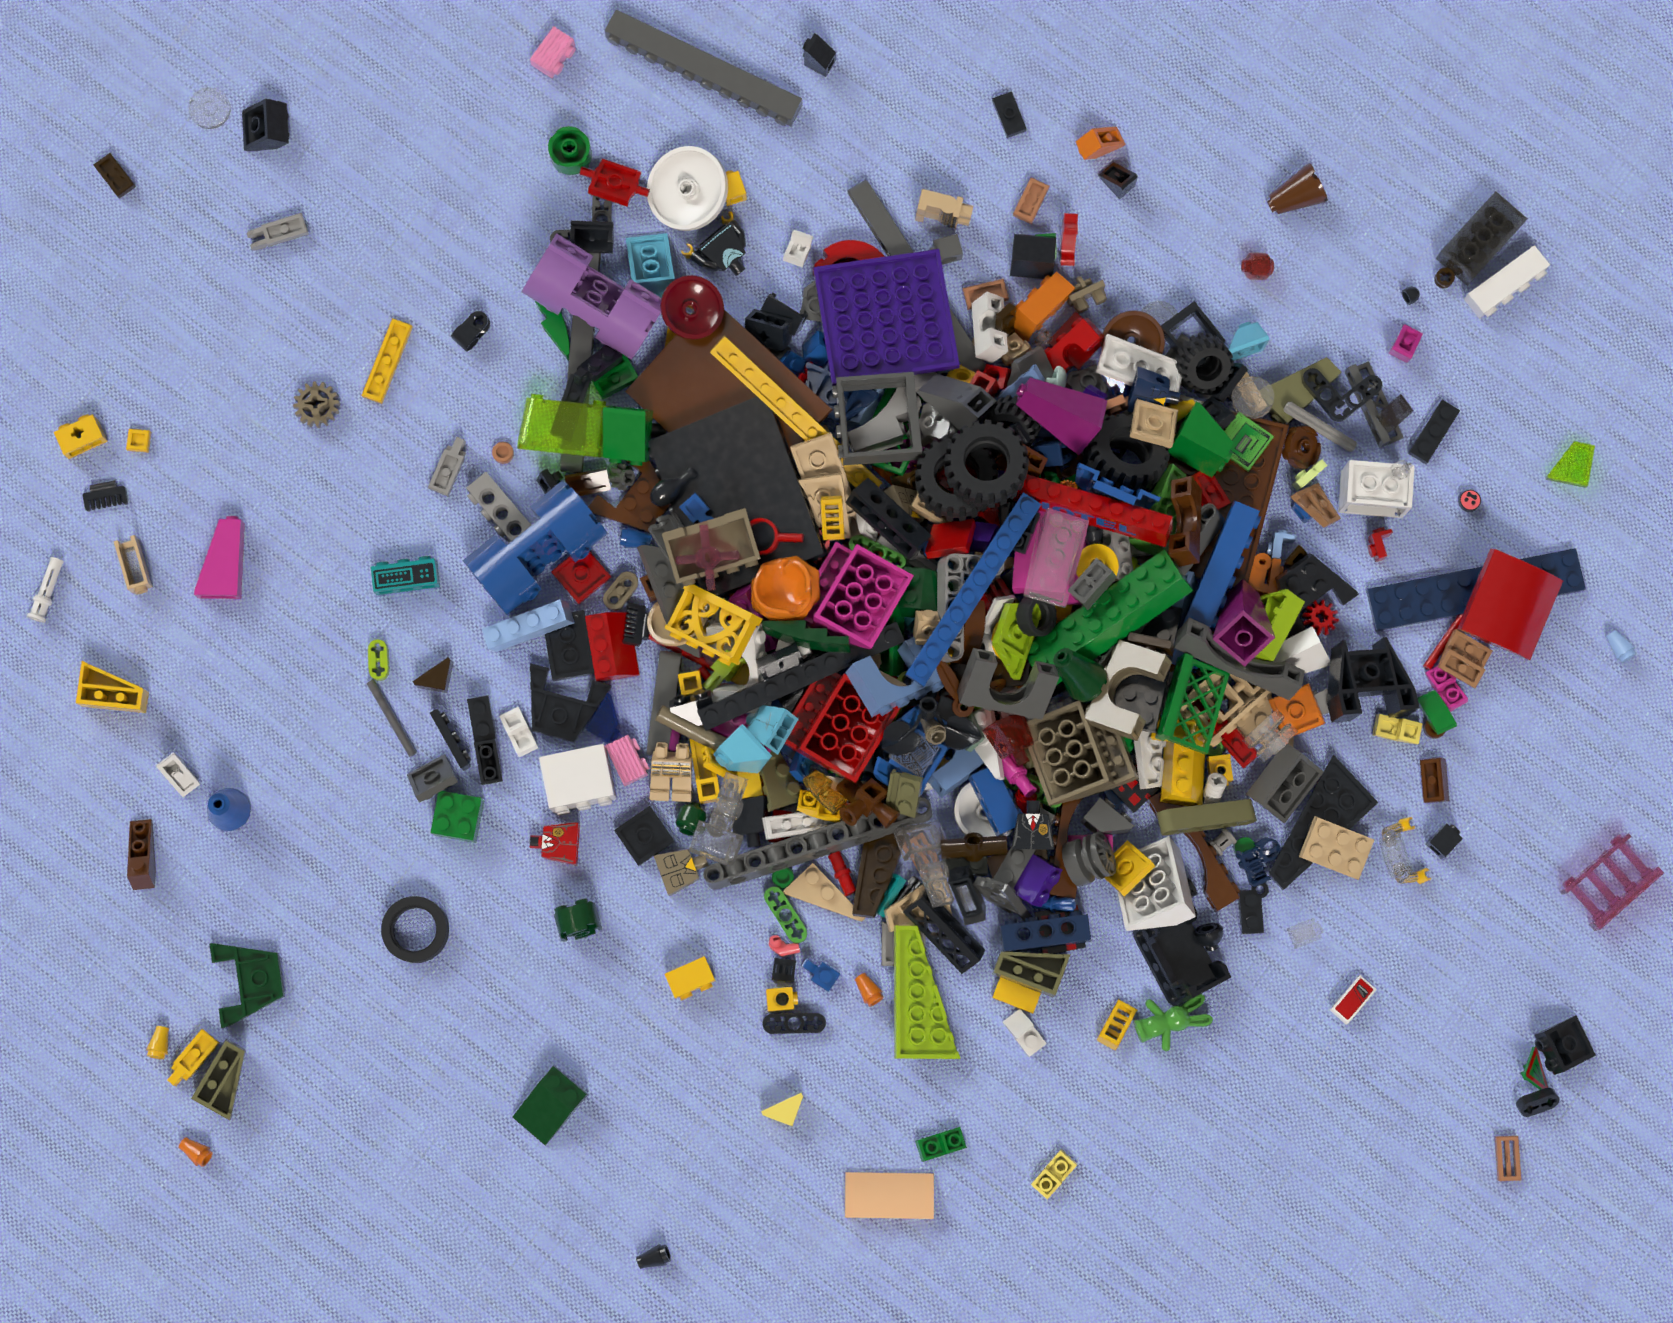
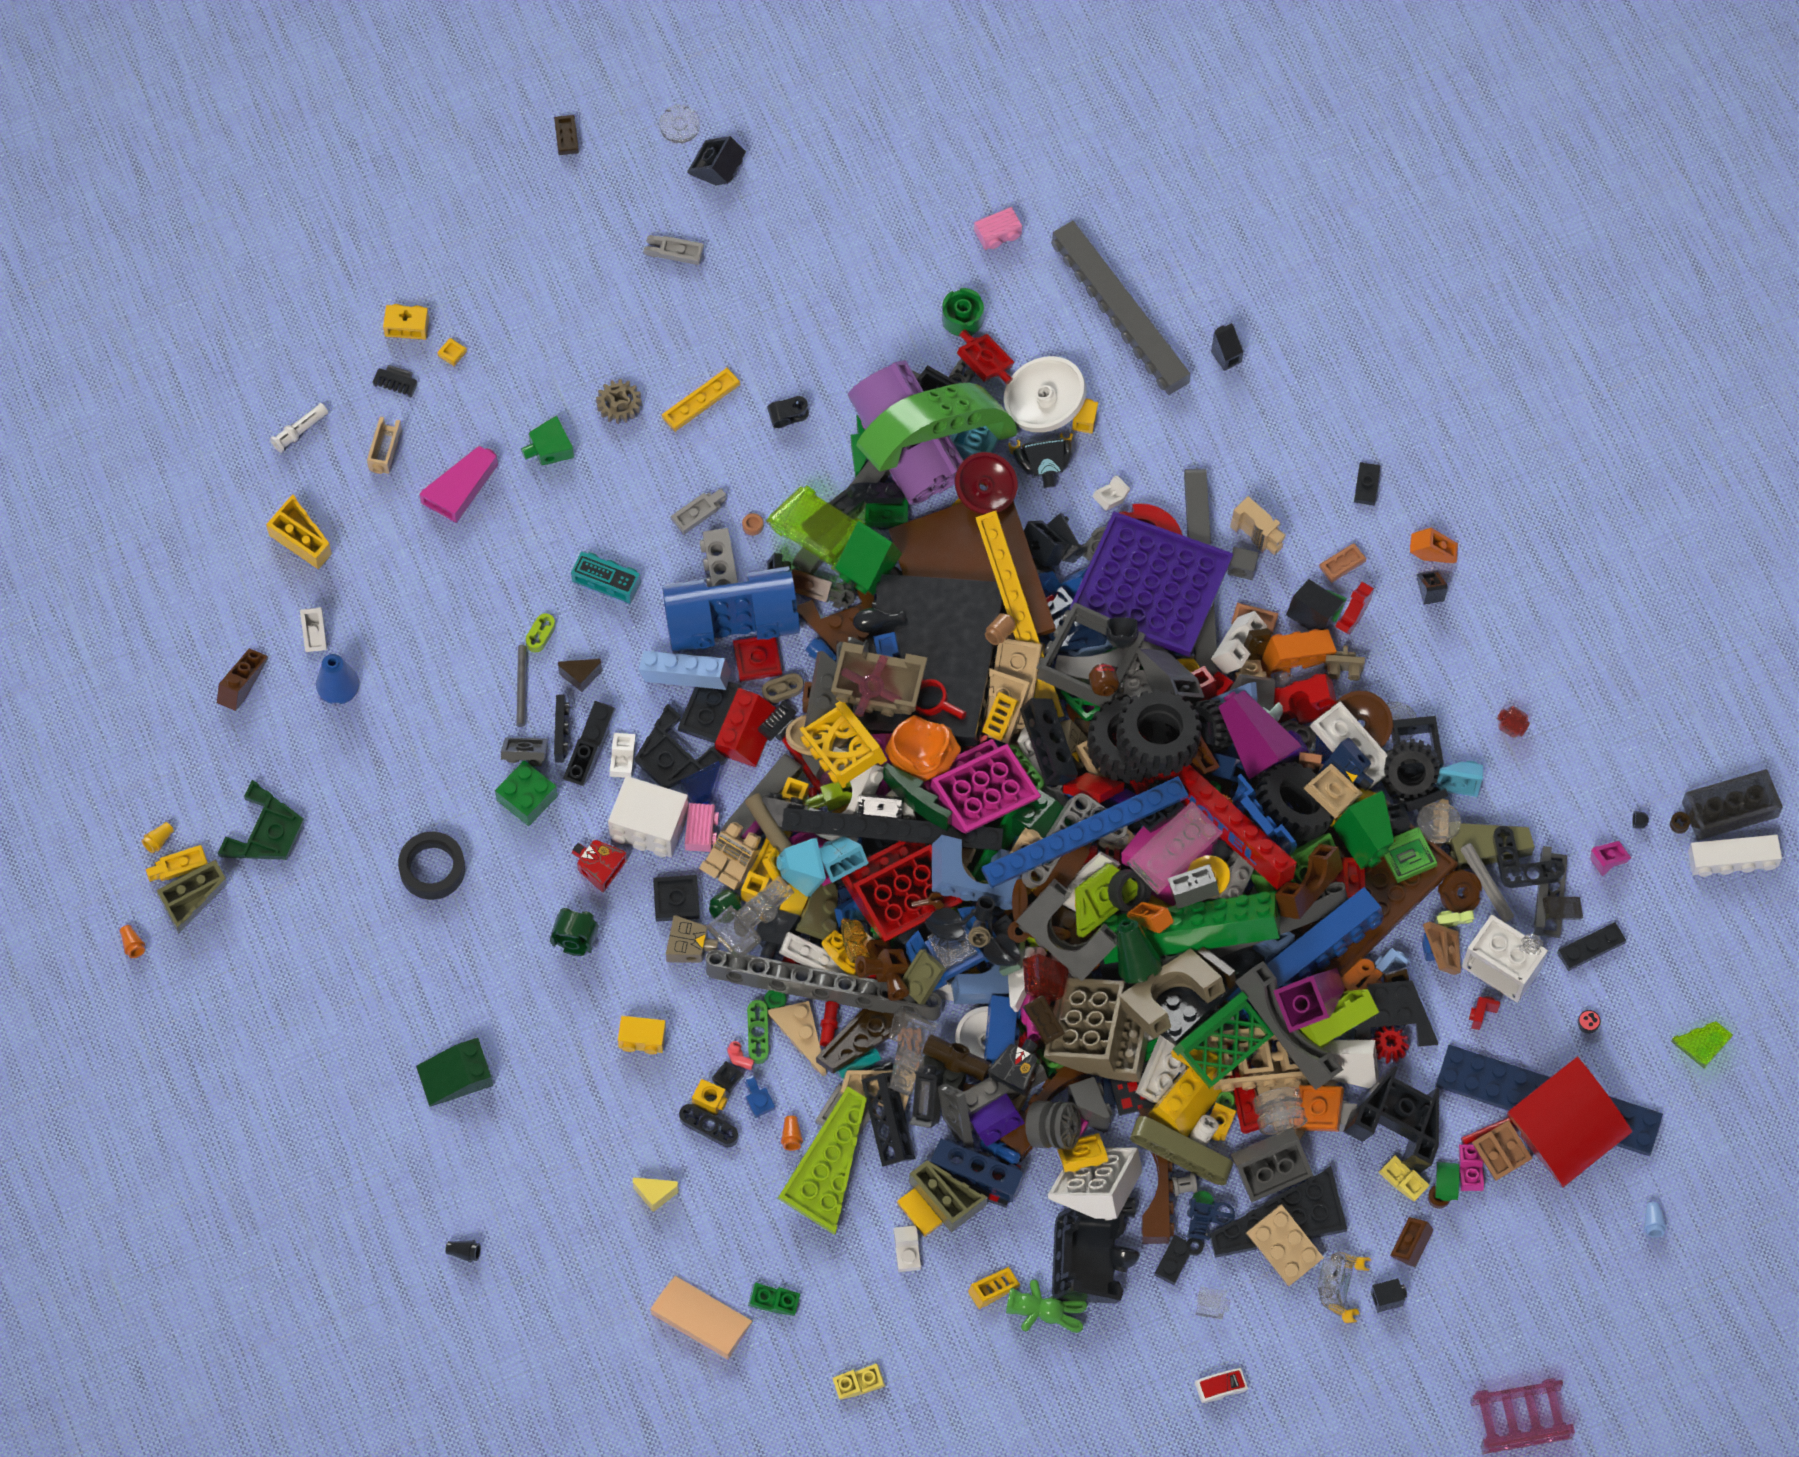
camera: 30 degrees right, 15 degrees down
reddish brown cone [1267,163,1328,214] -> none
none -> green torso [521,416,574,466]
none -> bright green slope [856,383,1017,472]
none -> reddish brown hand [912,892,944,909]
none -> medium nougat brick [985,614,1016,645]
none -> dark brown plate [1023,995,1065,1045]
none -> reddish brown head [1089,663,1120,696]
none -> black hair [1106,617,1139,649]
none -> orange slope [1127,902,1173,933]

